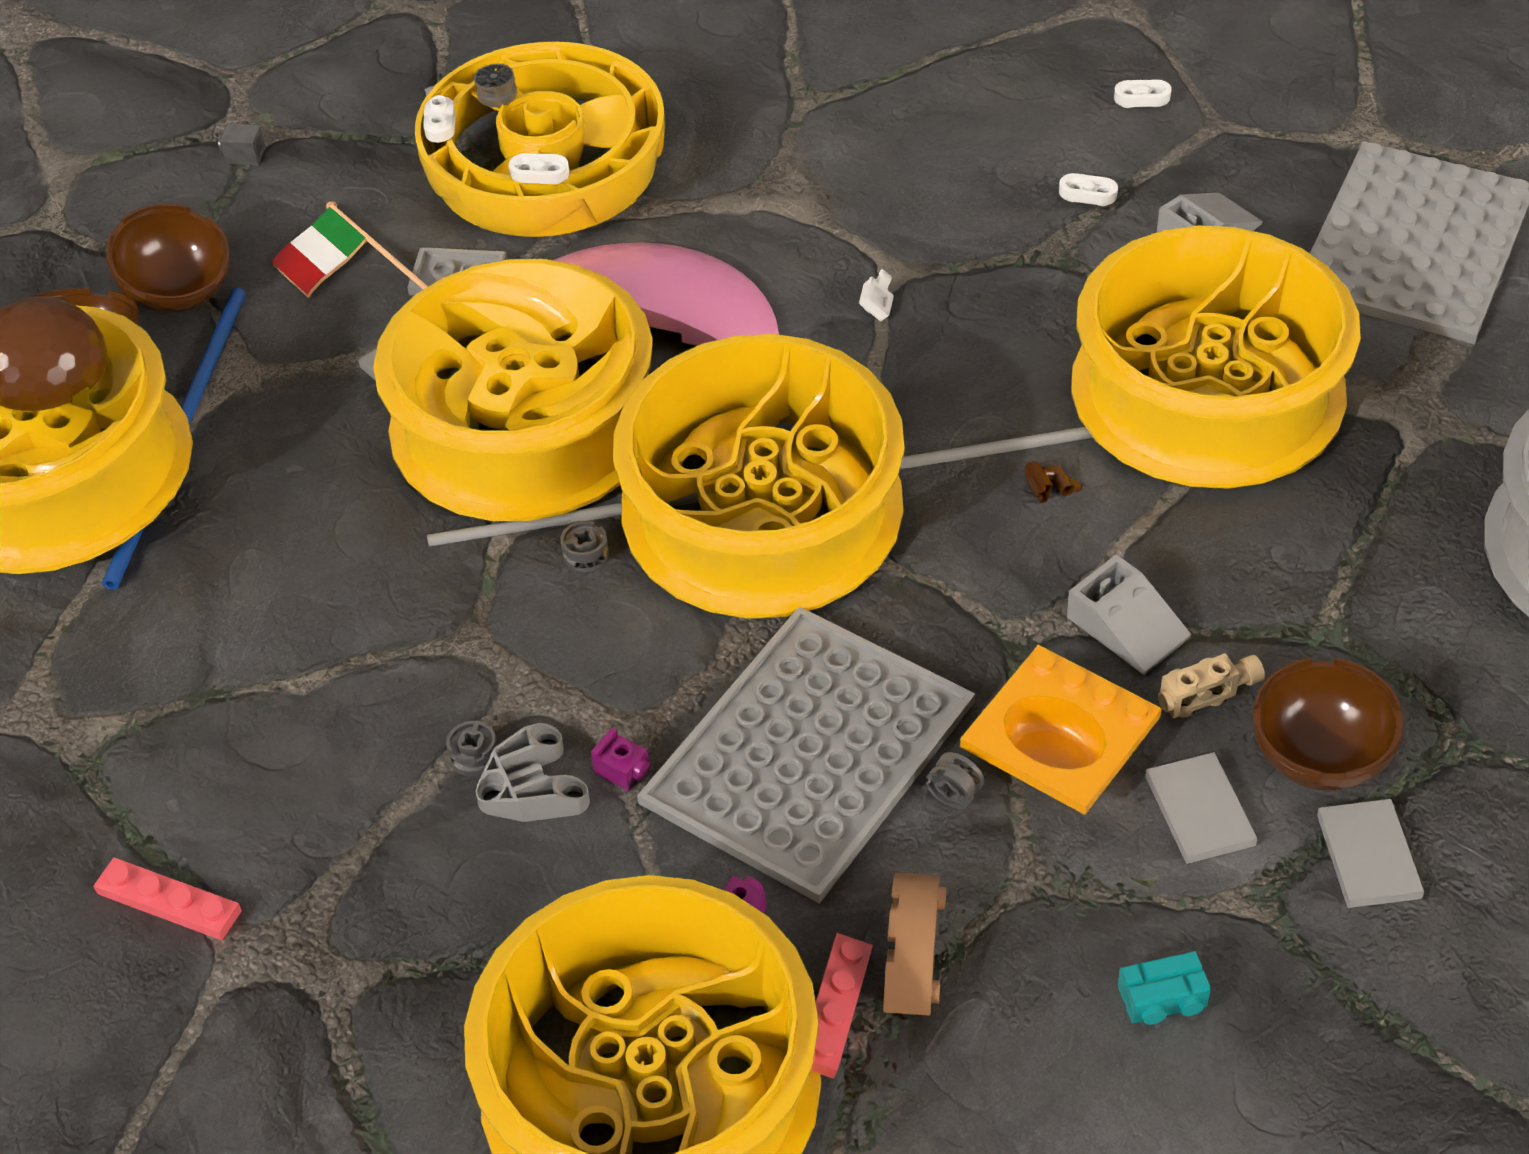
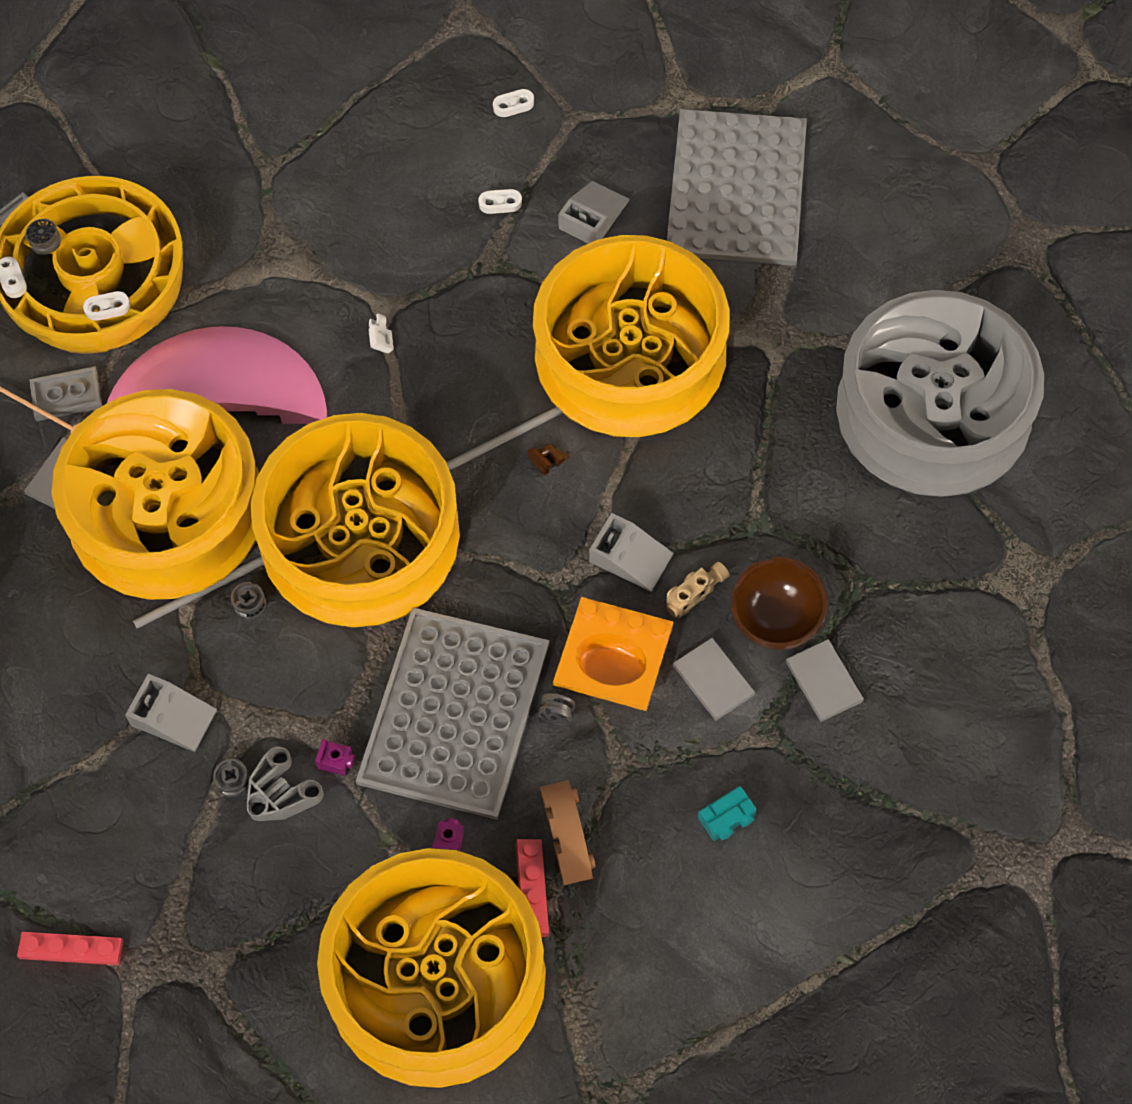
camera: 20 degrees left, 15 degrees up
none -> light grey slope [125,674,217,752]

